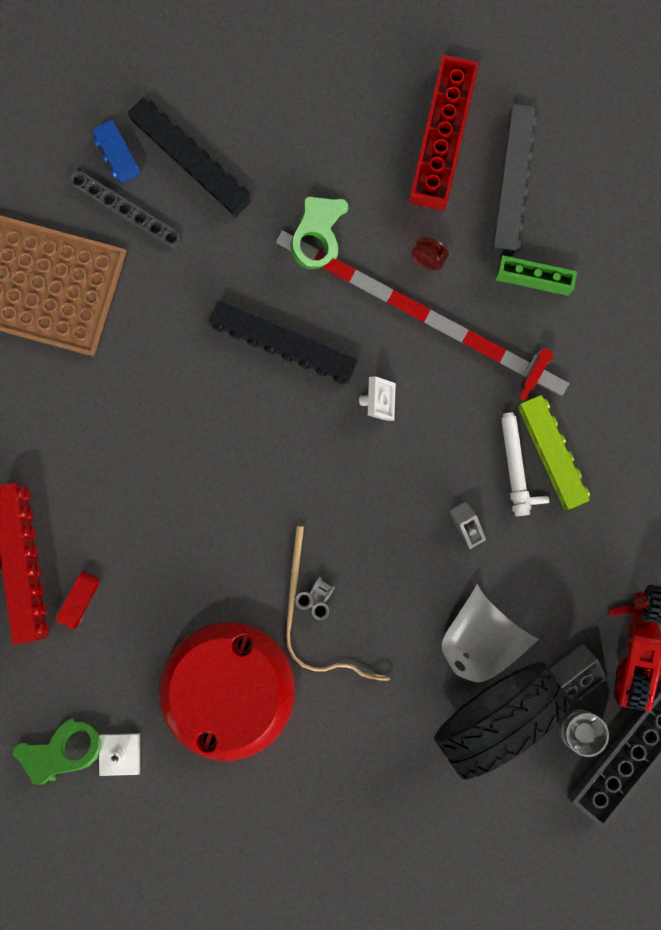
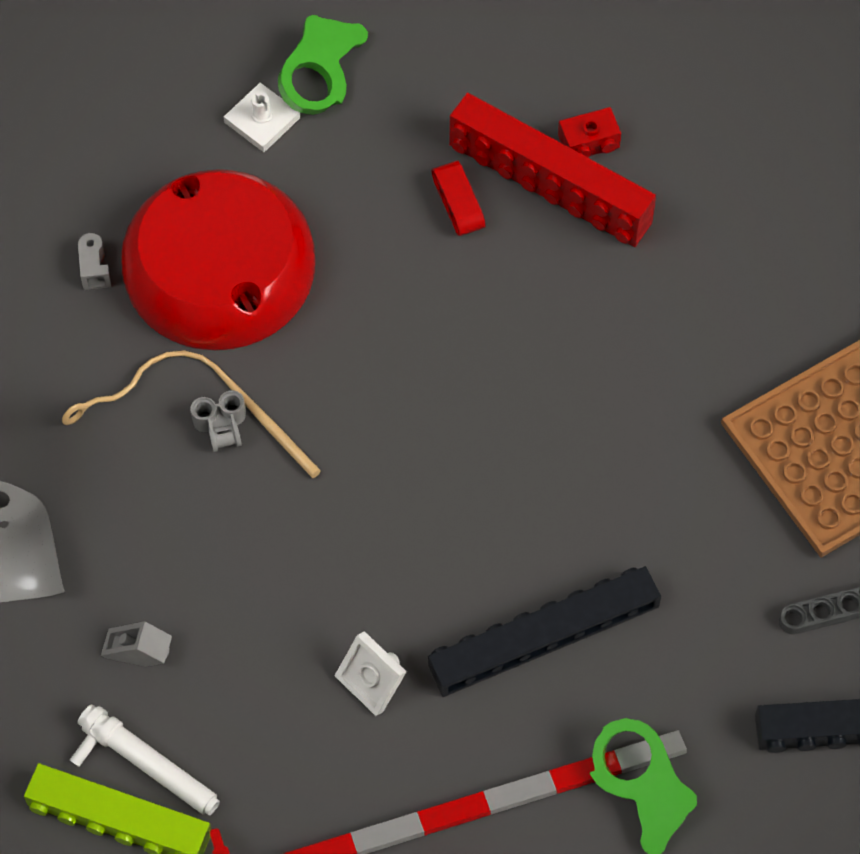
camera: 130 degrees right, 20 degrees down
none -> light grey leg [78,233,111,290]

